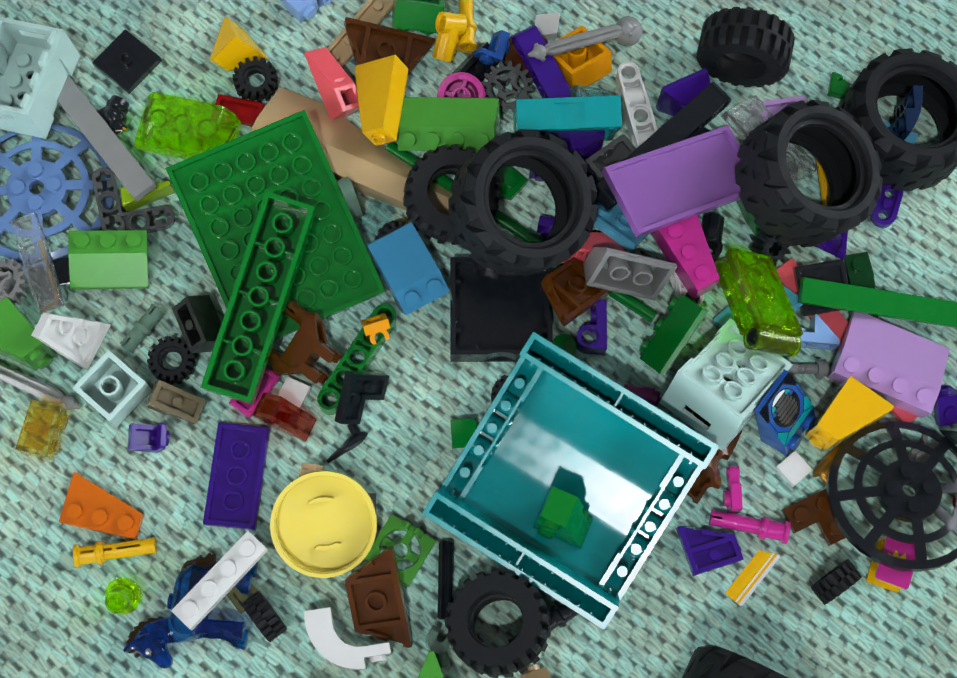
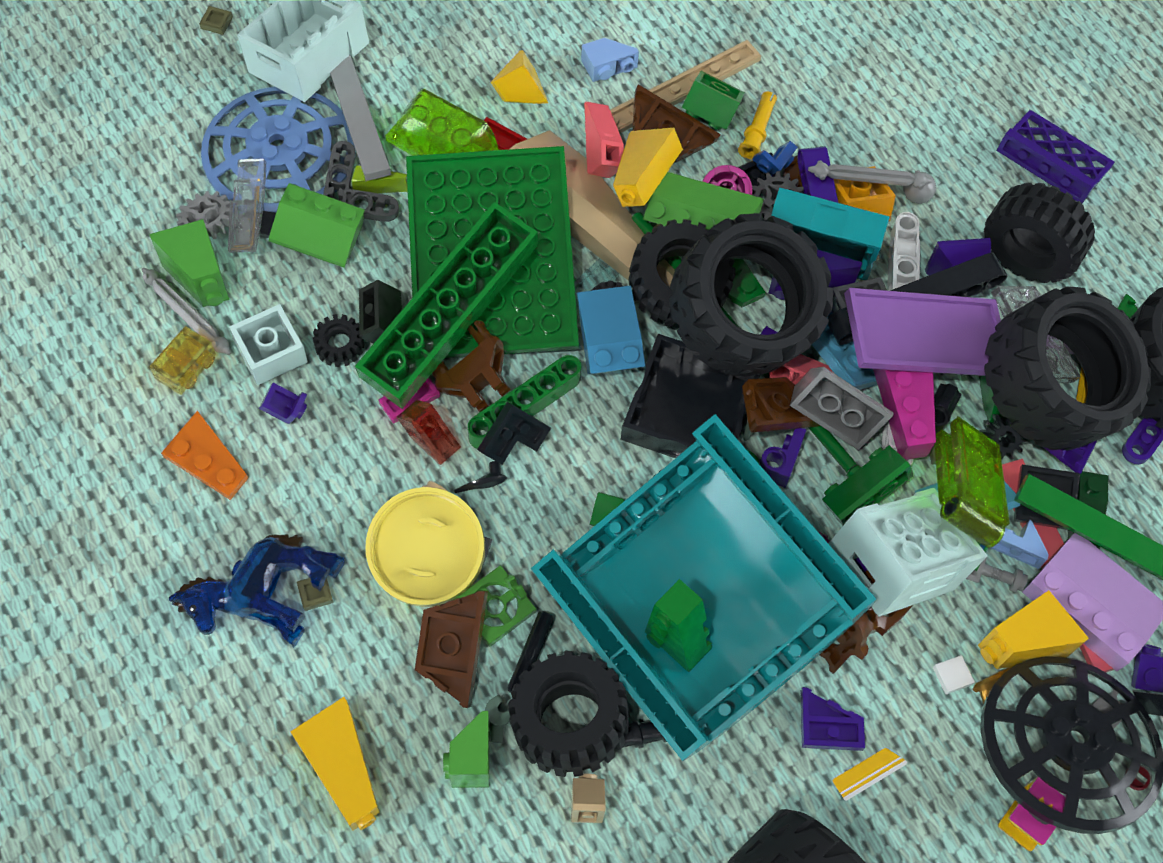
camera: 20 degrees right, 10 degrees down
white wing [31,312,111,369] -> none
yellow pin [73,537,157,568] -> none
black plate [92,29,162,94] -> none
black animal [96,95,129,135] -> none
clear neon green piece [105,577,142,614] -> none
sand green pin [120,304,165,353] -> none
dark tan plate [145,380,206,424] -> none
white plate [171,531,268,630] -> none
dark purple tile [203,422,270,531] -> none
black tyre [233,56,278,103] -> none
black tyre [241,591,287,643] -> none
white tile [276,376,311,411] -> none
white arch [304,607,392,670] -> none
sand green beam [337,176,363,220] -> none
light orange tile [360,313,391,345] -> none
yellow piece [432,12,467,62] -> none
white slope [535,12,560,41] -> none
dark pink pin [709,509,791,544] -> none
dark pink plate [722,467,743,513] -> none
slope [755,369,816,456] -> none
reddish brown plate [781,488,846,546] -> none
black tyre [810,559,862,605] -> none

